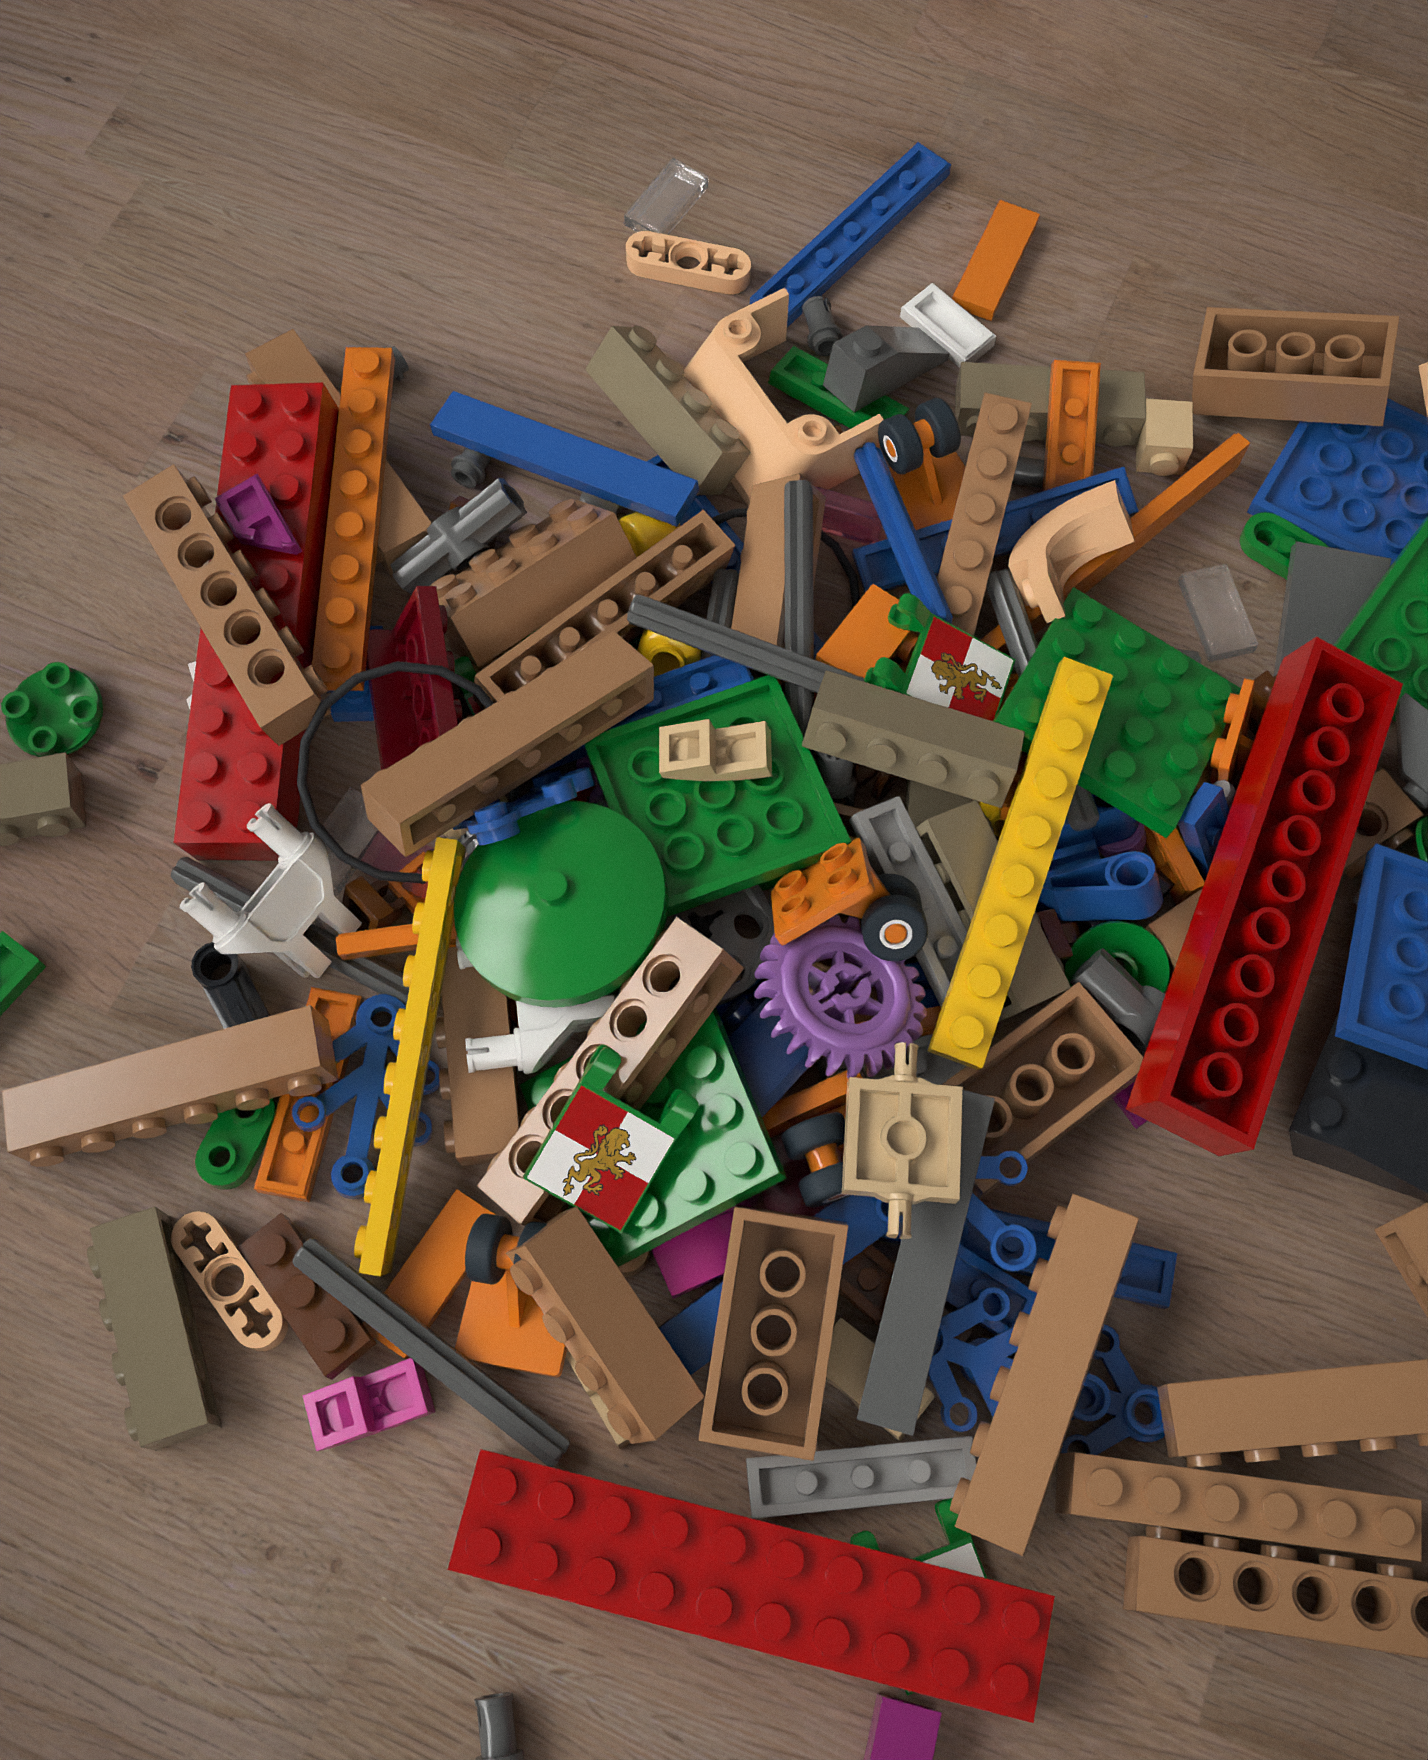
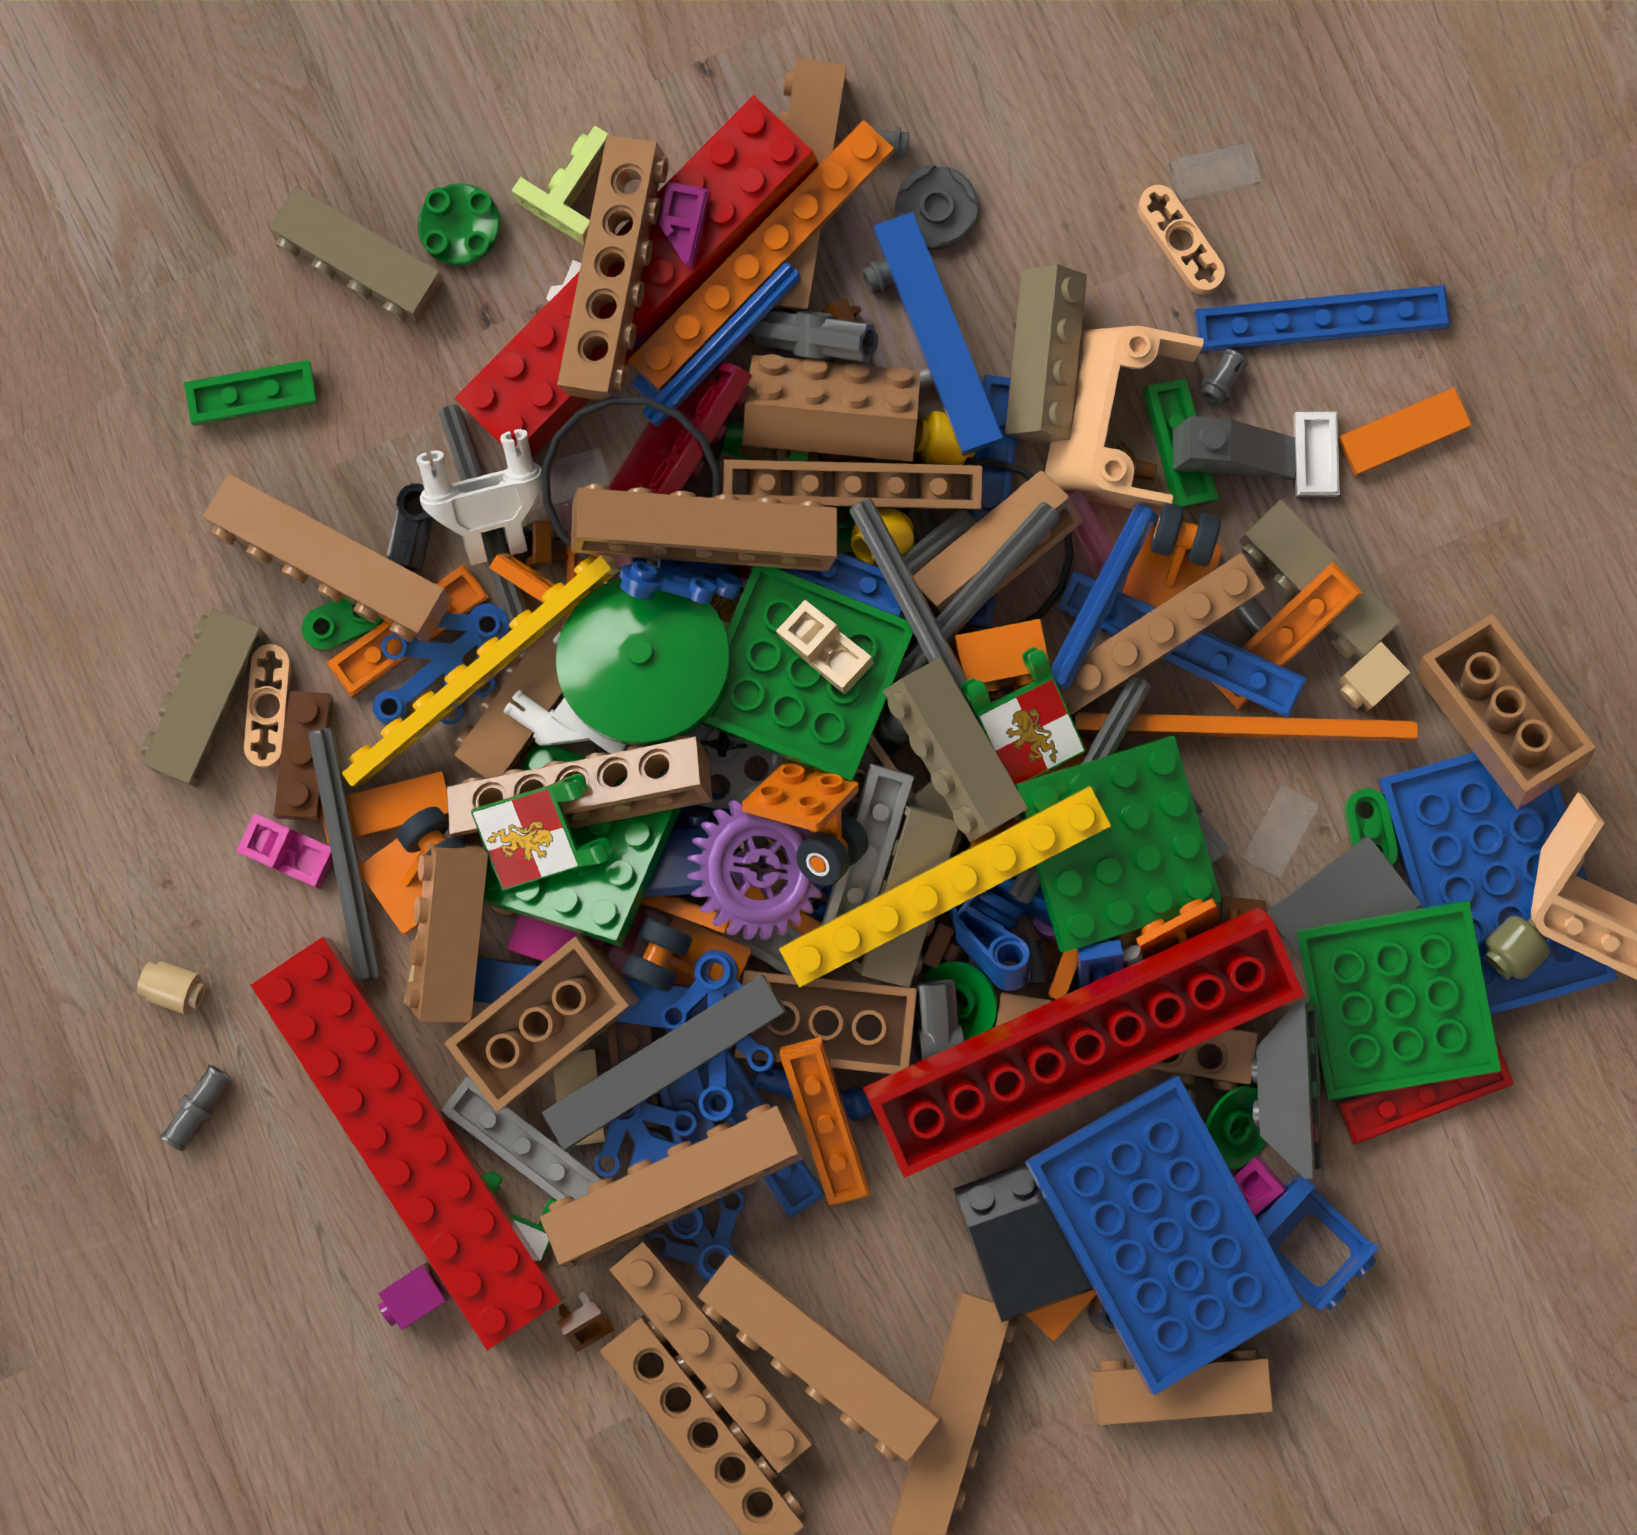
camera: 40 degrees right, 15 degrees up
tan plate [842,1042,963,1239] -> none
light nougat arch [1008,480,1135,623] -> none
none -> tan brick [137,961,206,1015]
none -> yellowish green bracket [511,126,609,246]
none -> reddish brown tile [557,1292,614,1352]
none -> blue axle [642,263,801,426]
none -> blue pin [752,1060,873,1121]
none -> orange tile [779,1036,871,1206]
none -> dark grey tile [895,165,978,250]

